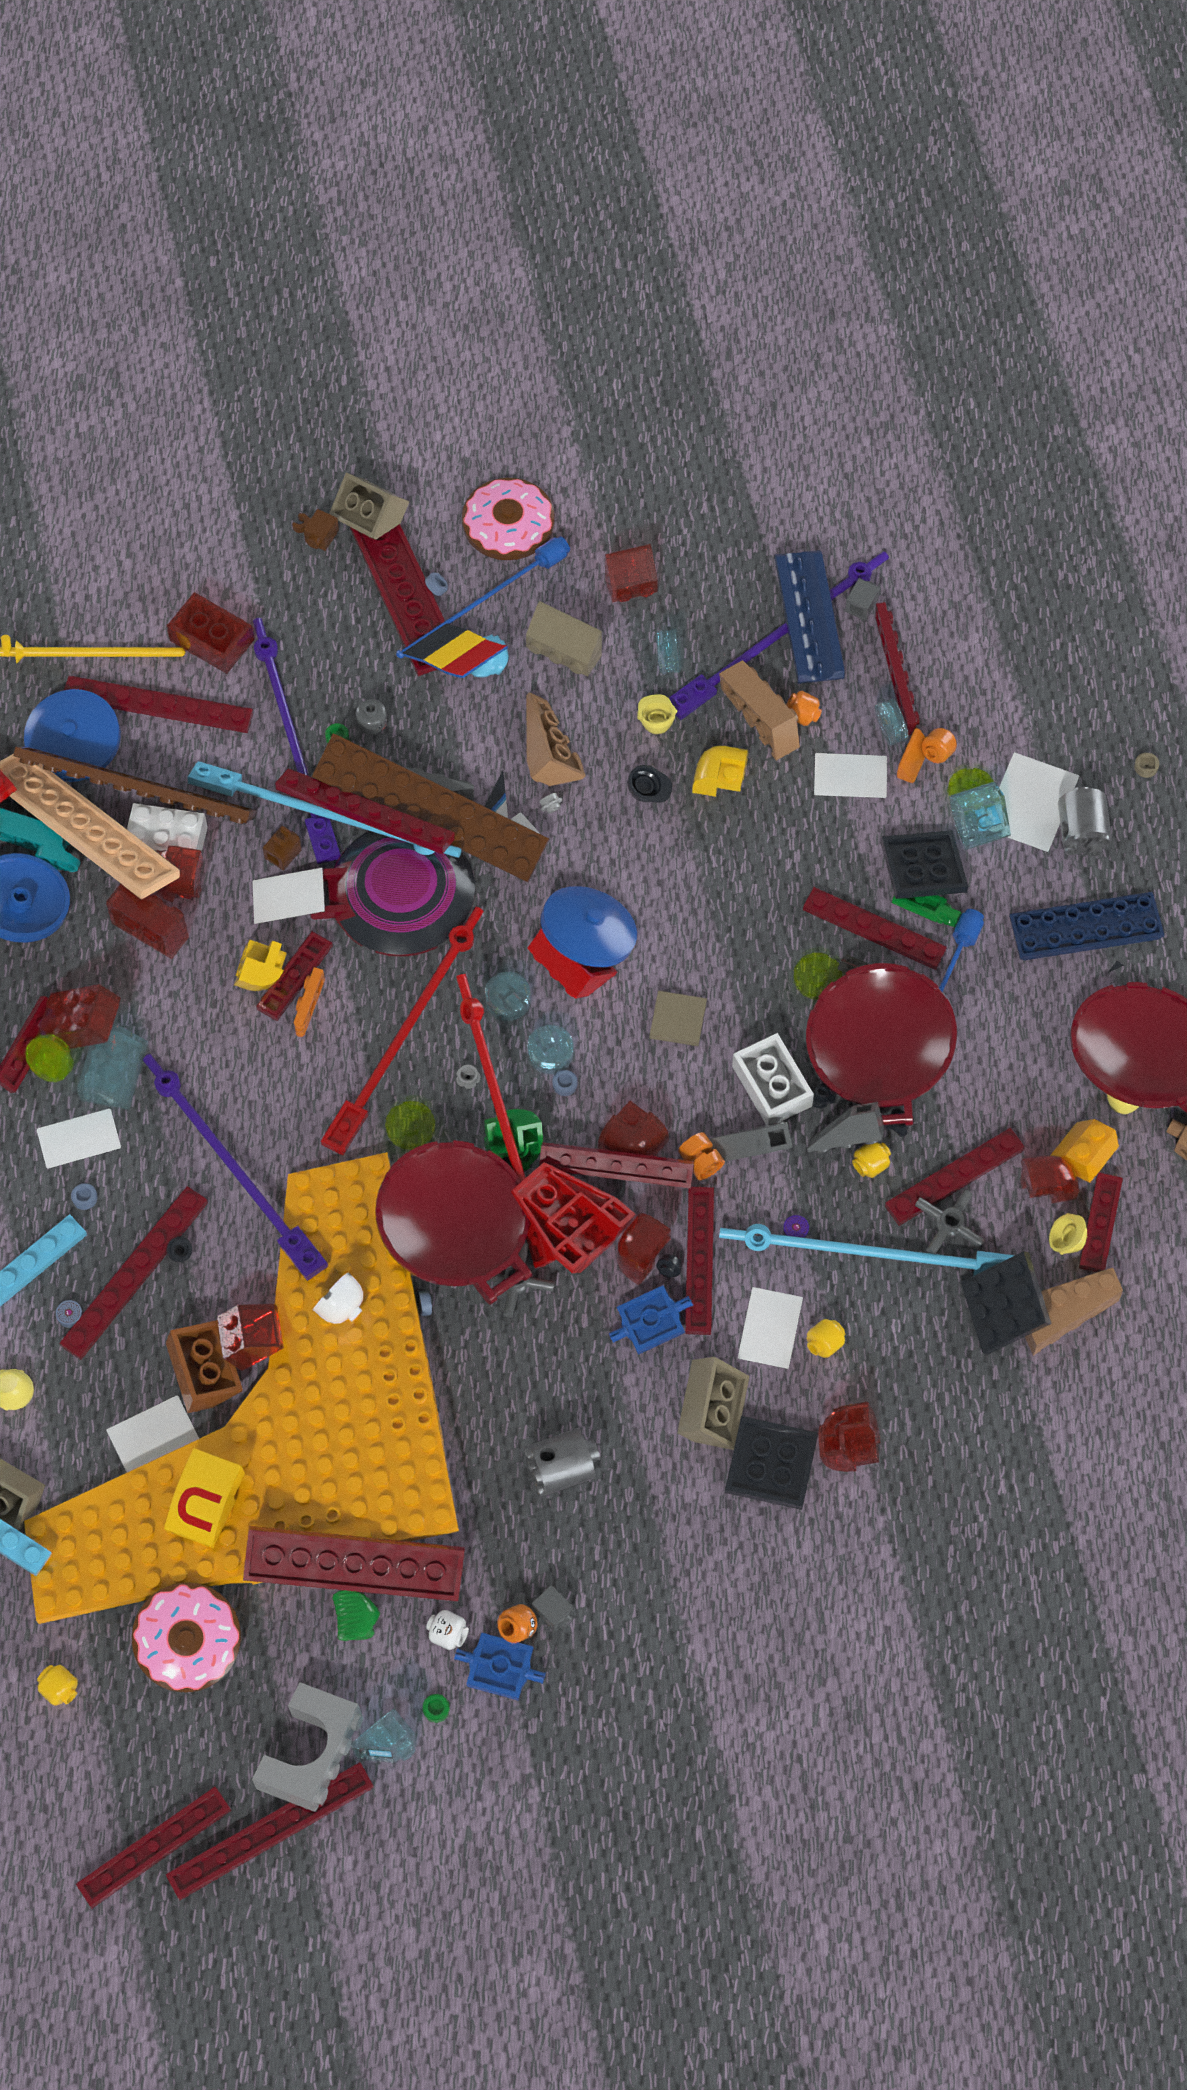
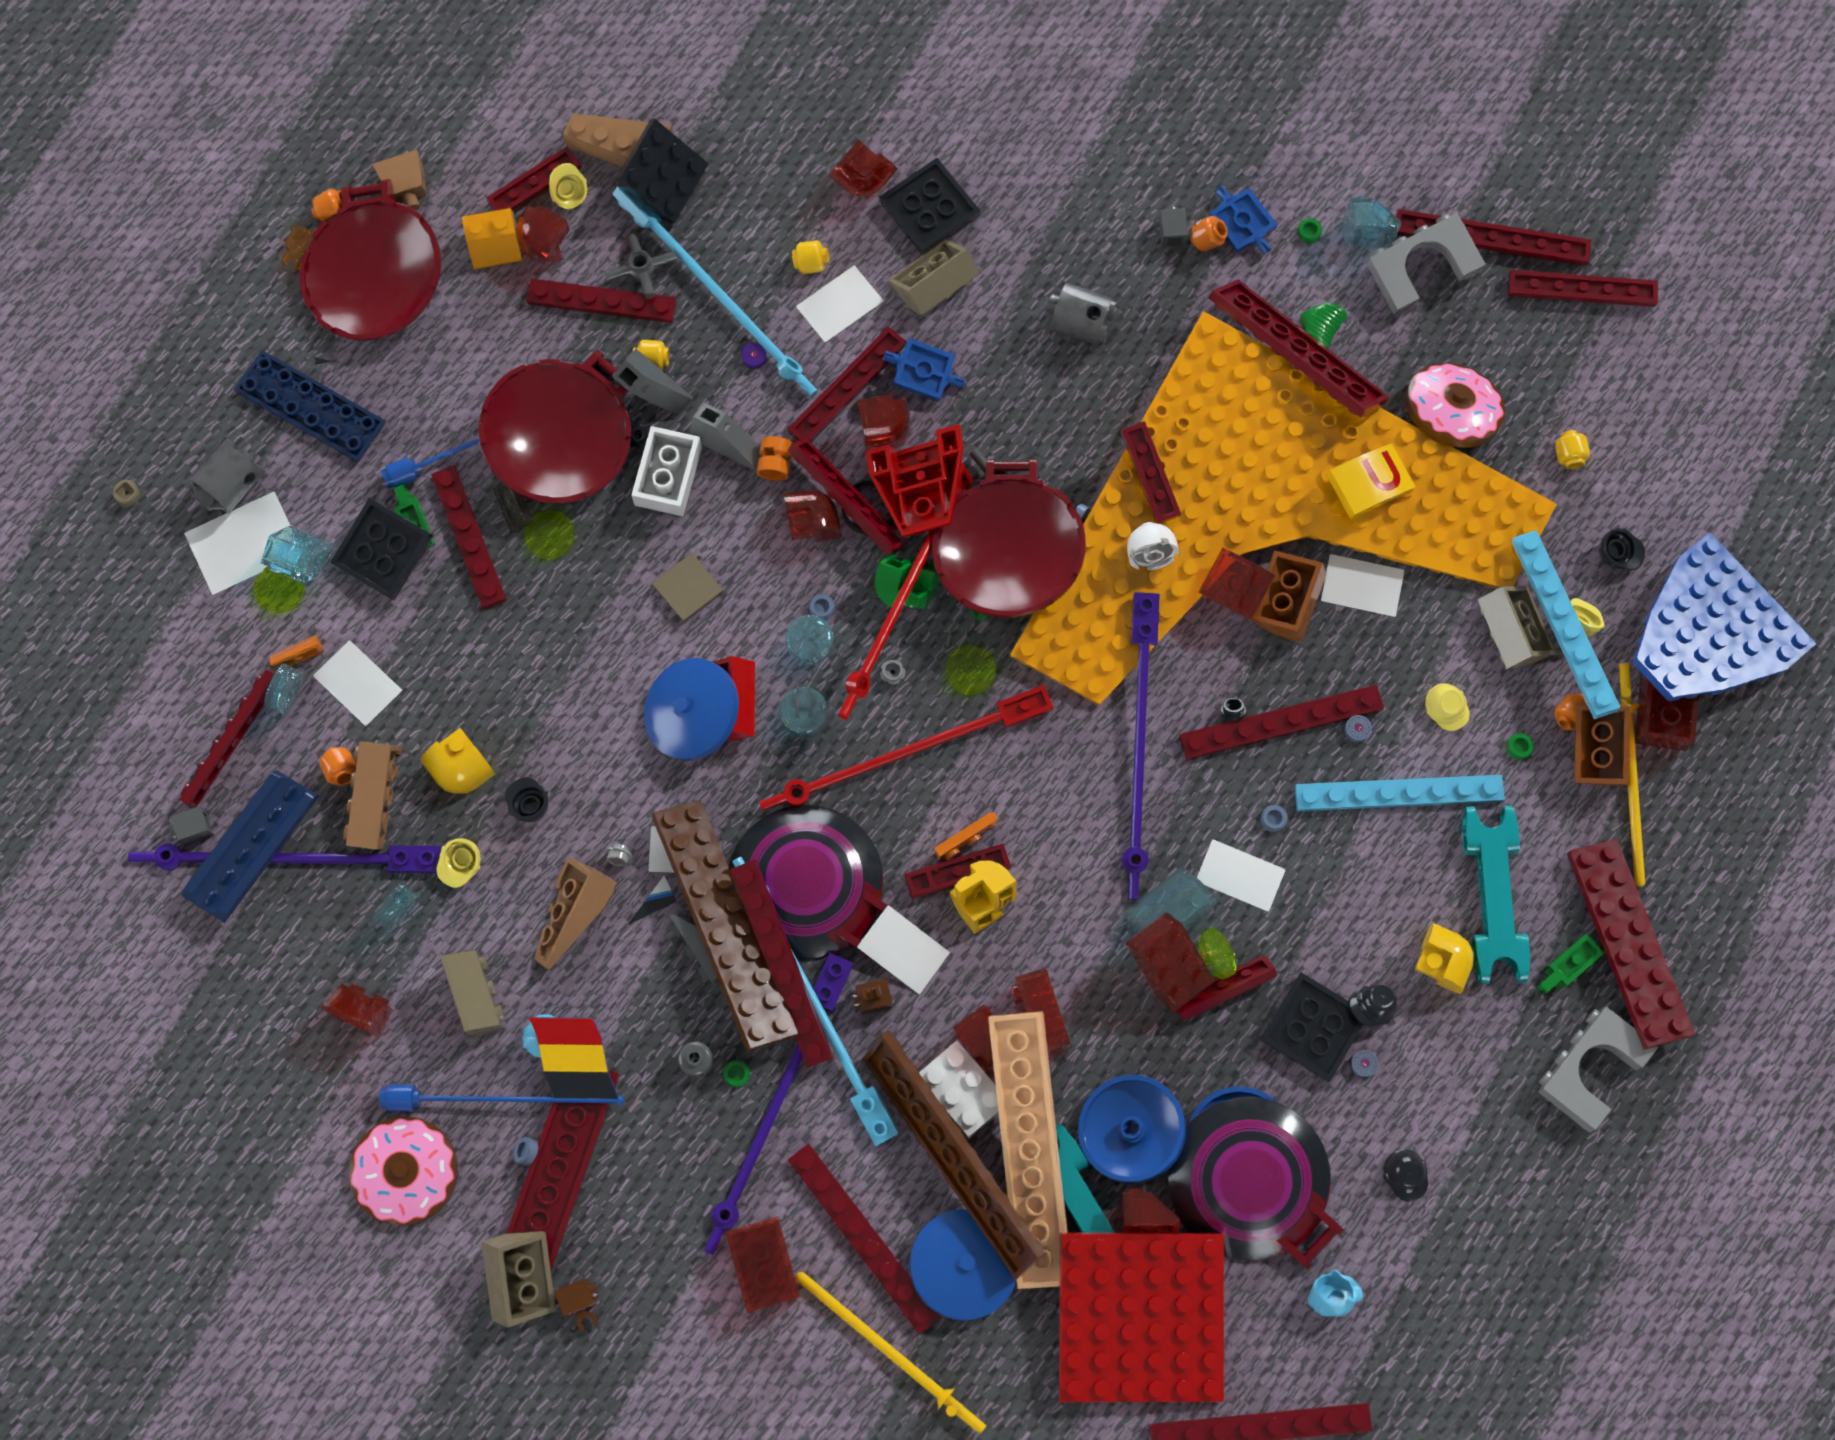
camera: 140 degrees left, 10 degrees up
white head [426,1610,469,1650] -> none
orange head [921,728,957,764] -> none
none -> dark red plate [1120,421,1181,524]

